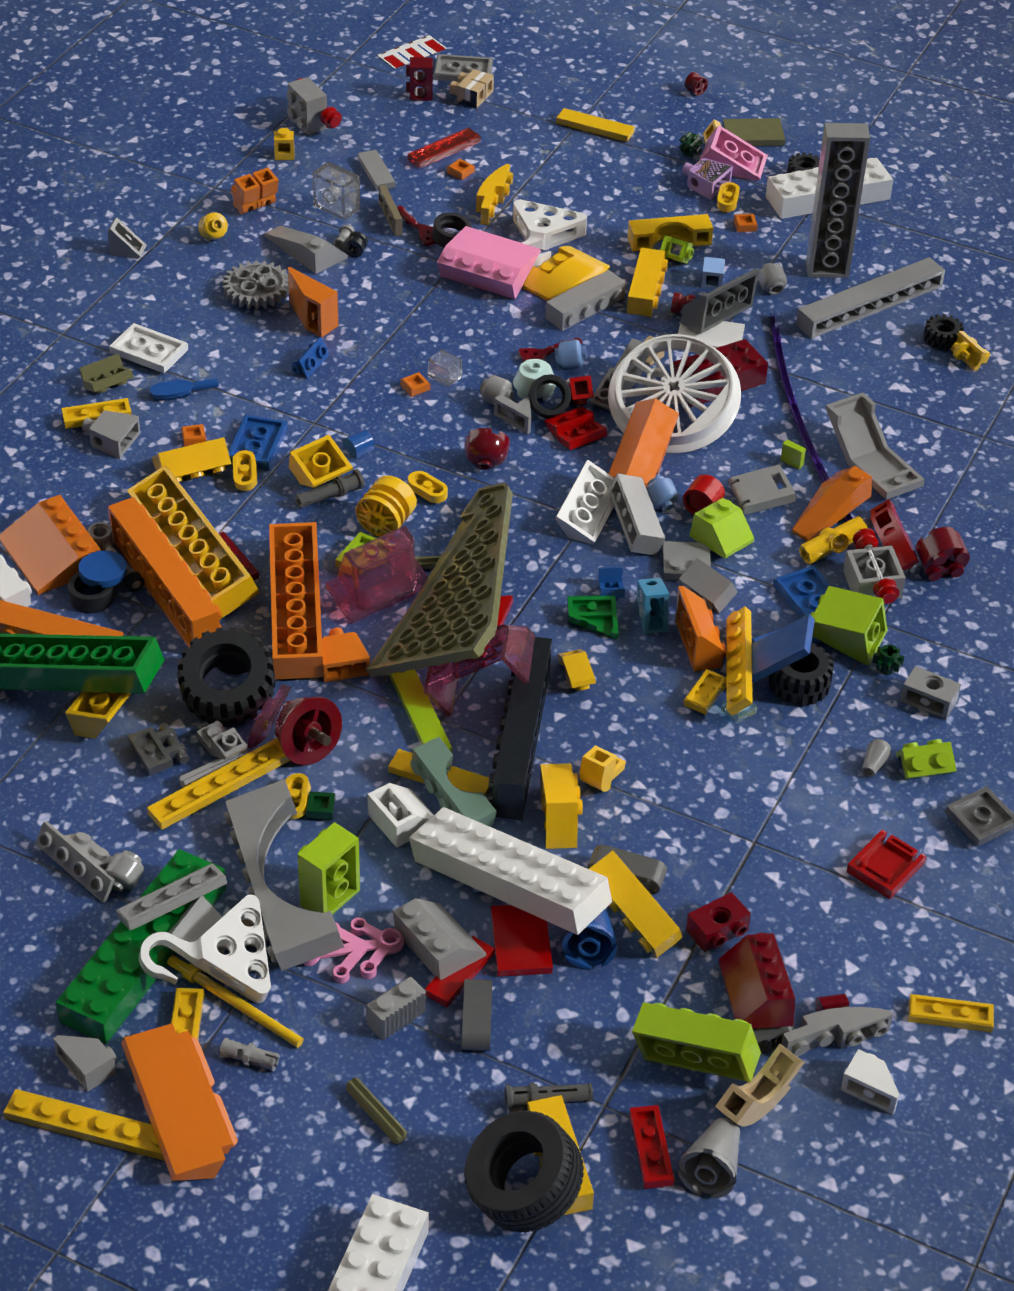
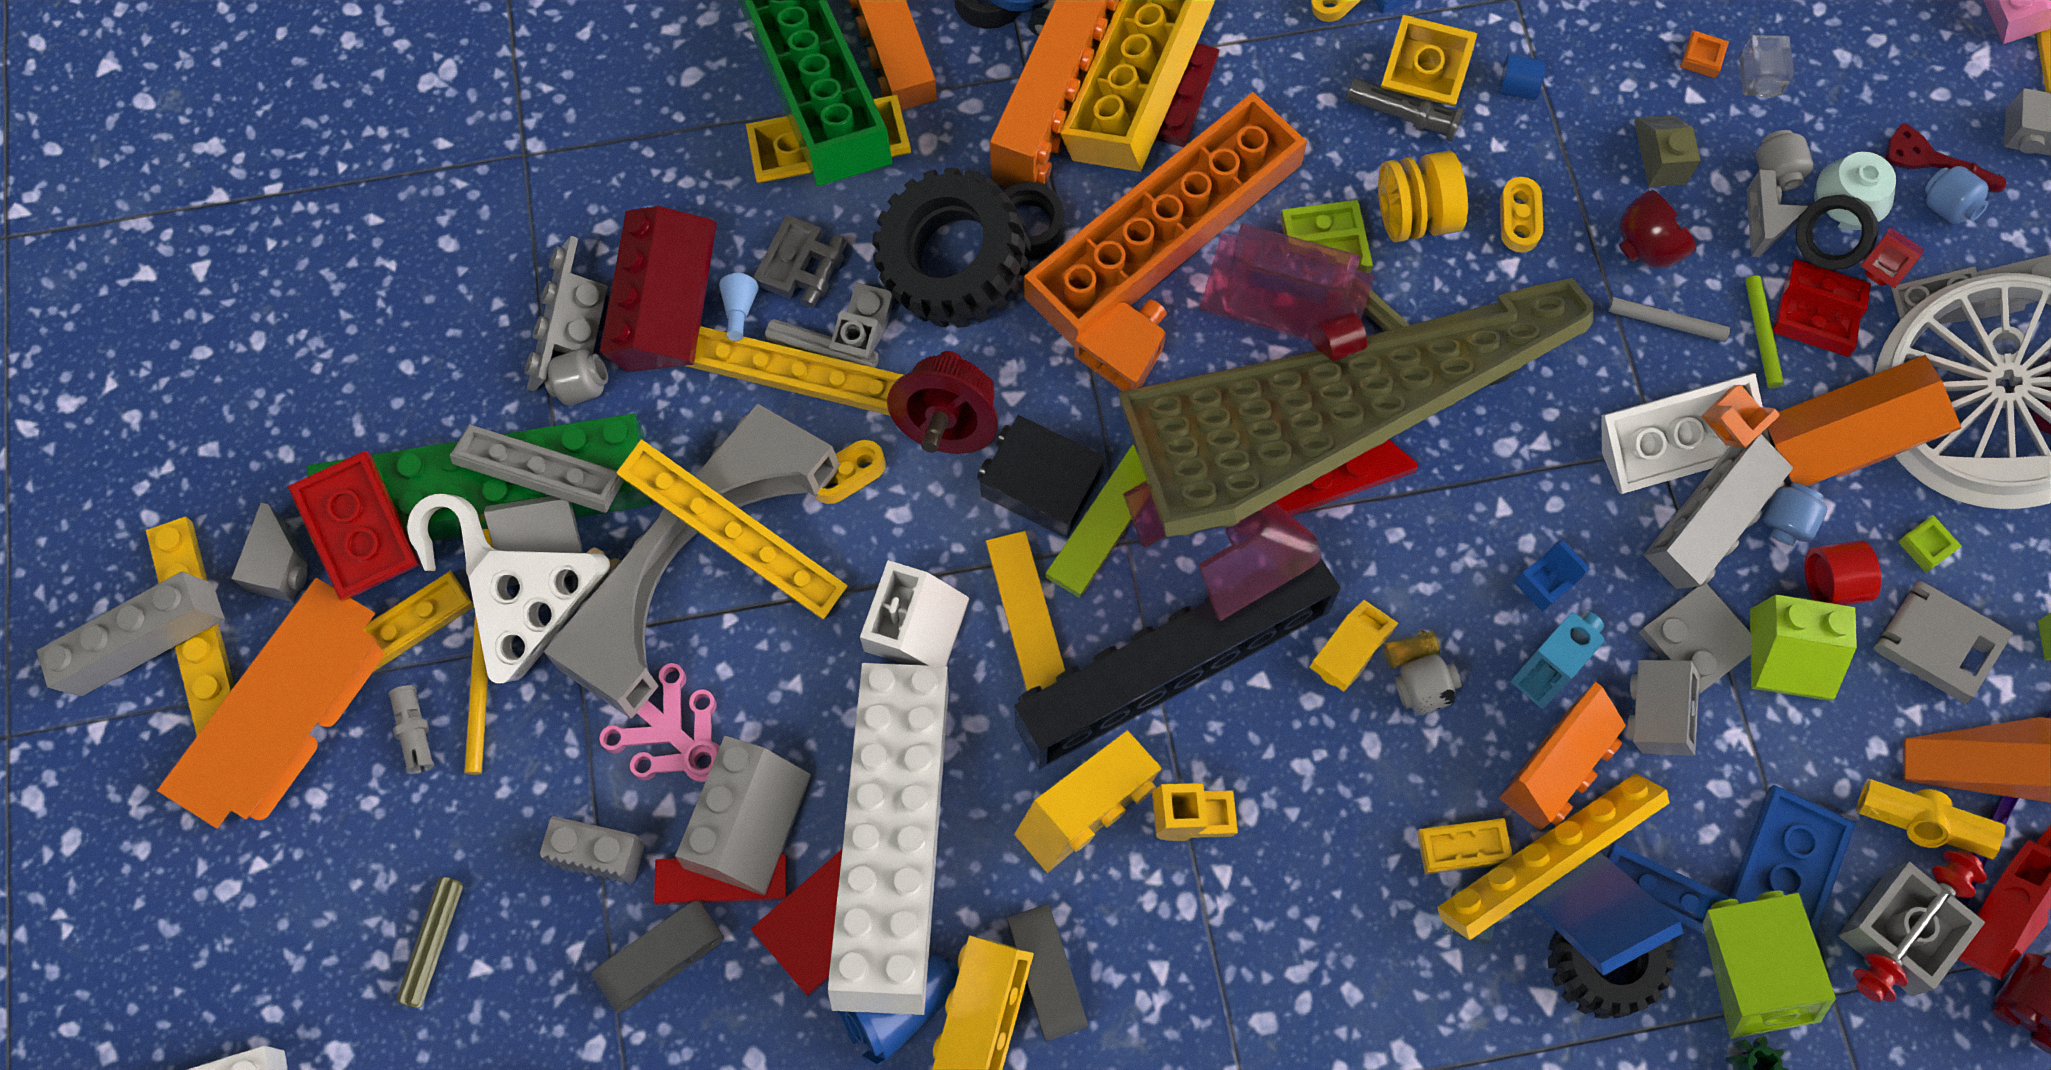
camera: 55 degrees right, 25 degrees up
clear pink slope [247,684,291,749] -> none
lime brick [297,822,360,915] -> none
dark green plate [306,791,336,820] -> none
sand green arch [410,737,496,827] -> none
green wing [567,596,619,639] -> none
none -> light grey brick [36,571,224,697]
none -> red tile [287,450,421,601]
none -> dark red slope [600,206,717,372]
none -> yellow plate [616,439,848,620]
none -> light blue cone [719,273,759,341]
none -> black brick [977,415,1105,538]
none -> dark red brick [1311,312,1367,361]
none -> clear yellow pin [1383,629,1440,669]
none -> light grey head [1394,654,1462,715]
none -> light grey bar [1608,297,1730,342]
none -> olive slope [1634,115,1701,187]
none -> orange panel [1701,385,1780,448]
none -> lime bar [1745,275,1784,389]
none -> lime tile [1897,515,1962,573]

